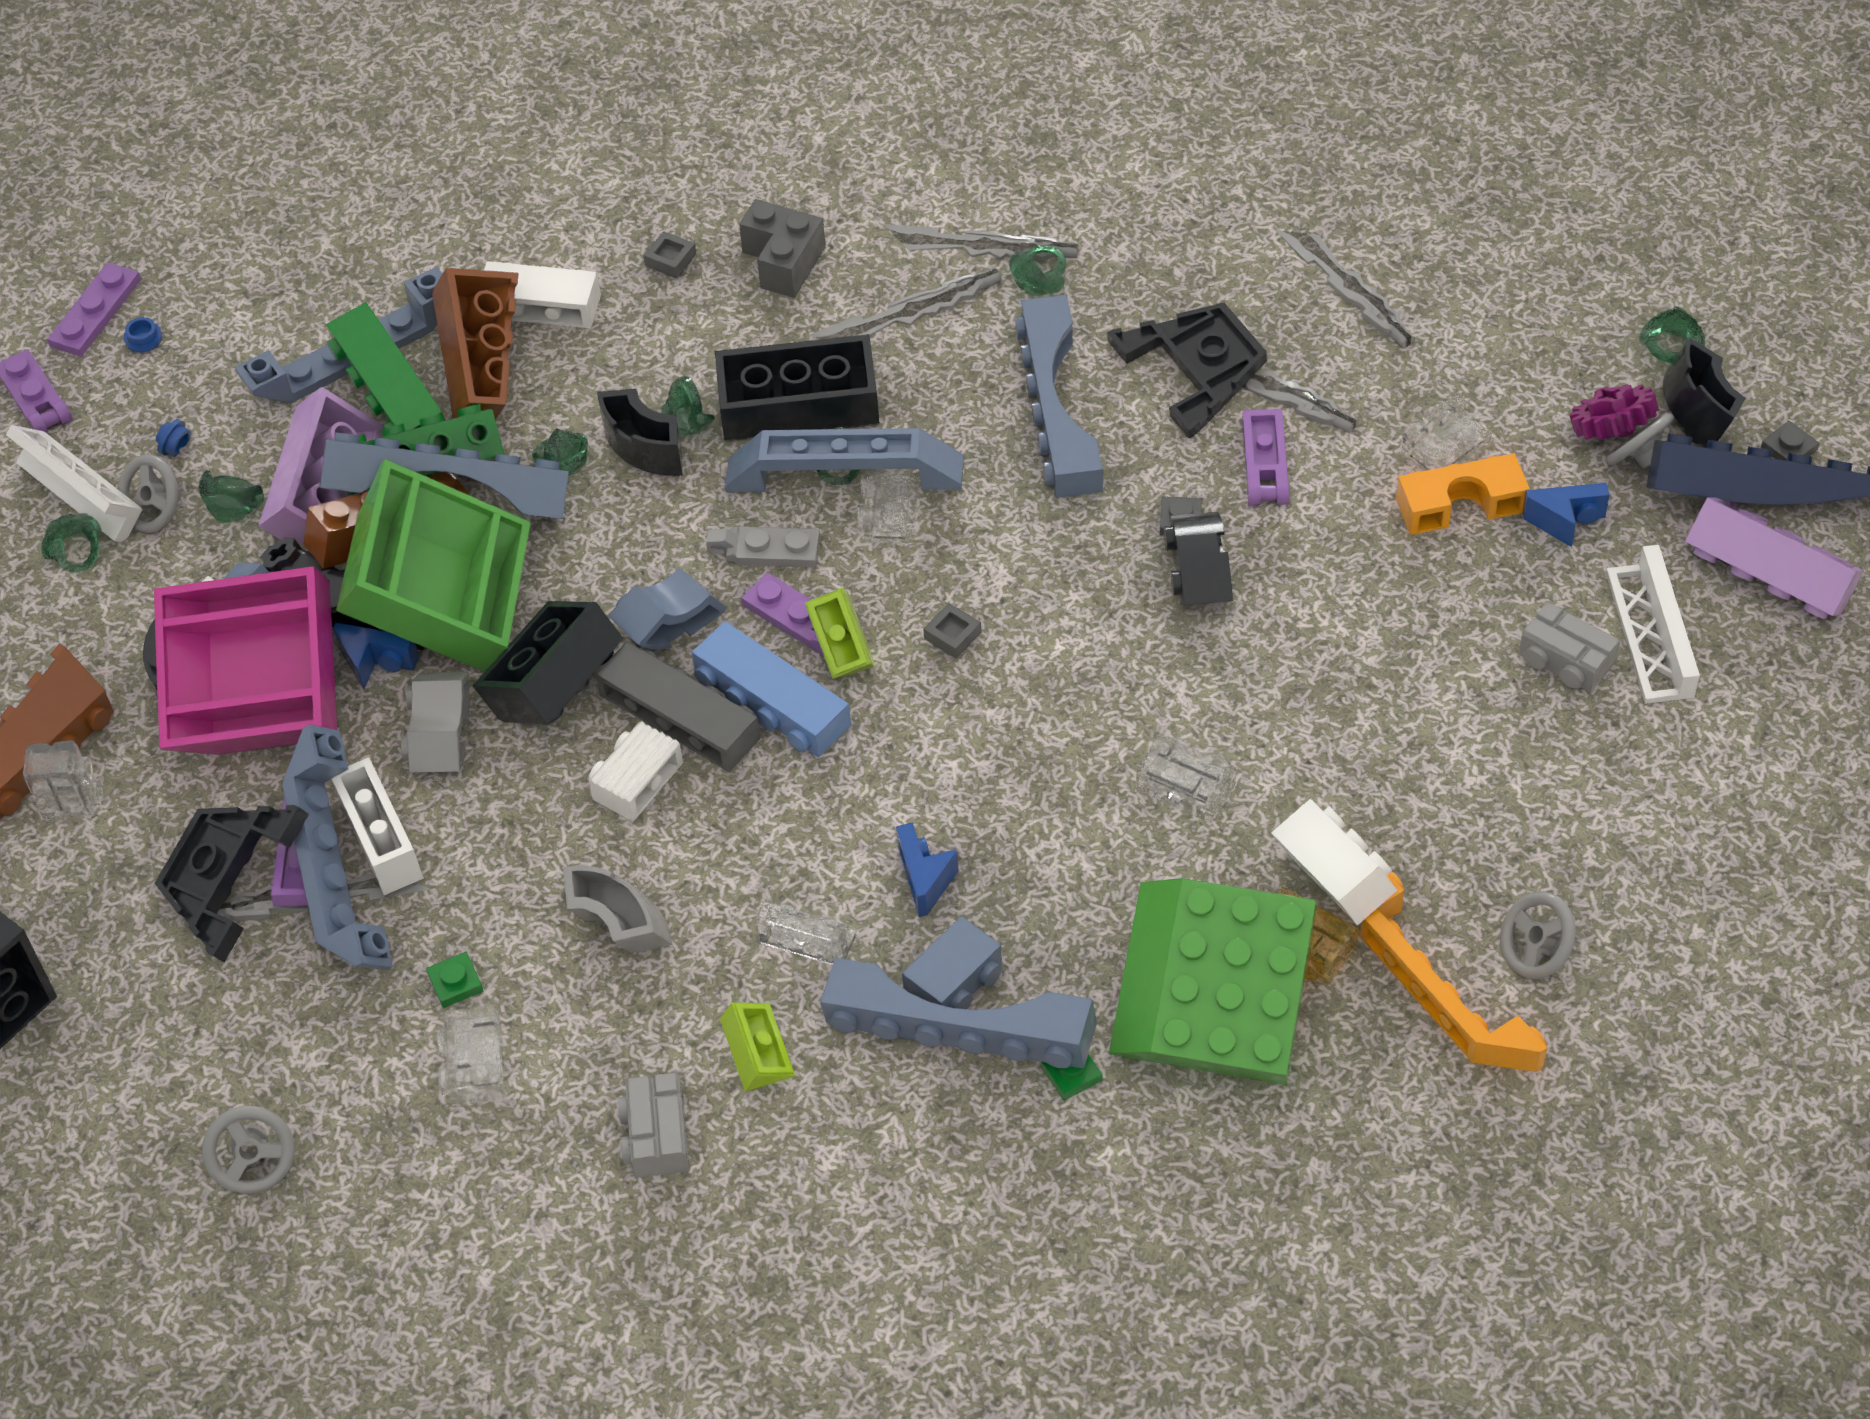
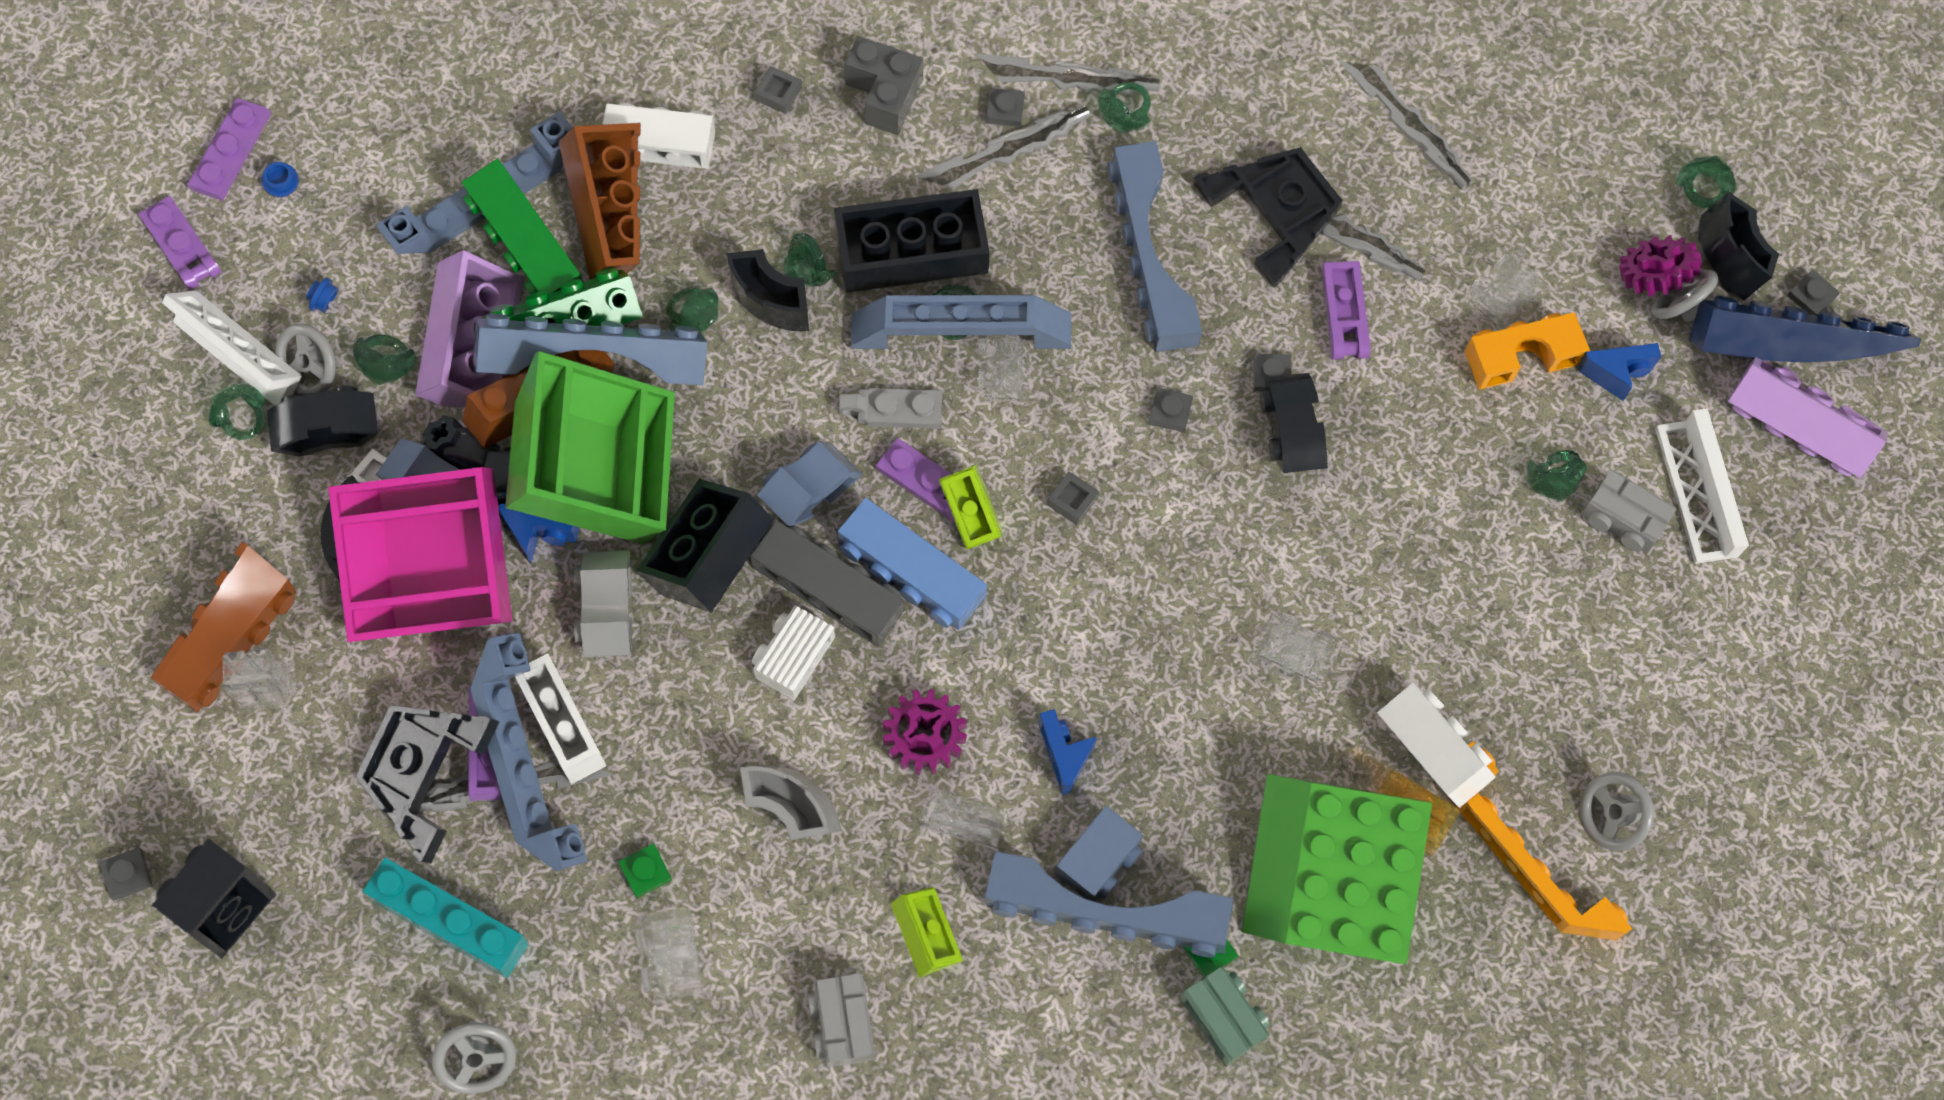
camera: 10 degrees left, 15 degrees up
none -> black brick [267,386,378,457]
none -> teal brick [362,857,529,979]
none -> magenta gear [883,689,967,775]
none -> dark grey plate [986,88,1025,127]
none -> dark grey plate [1149,387,1193,433]
none -> sand green brick [1180,966,1270,1066]
none -> clear green piece [1527,450,1587,502]

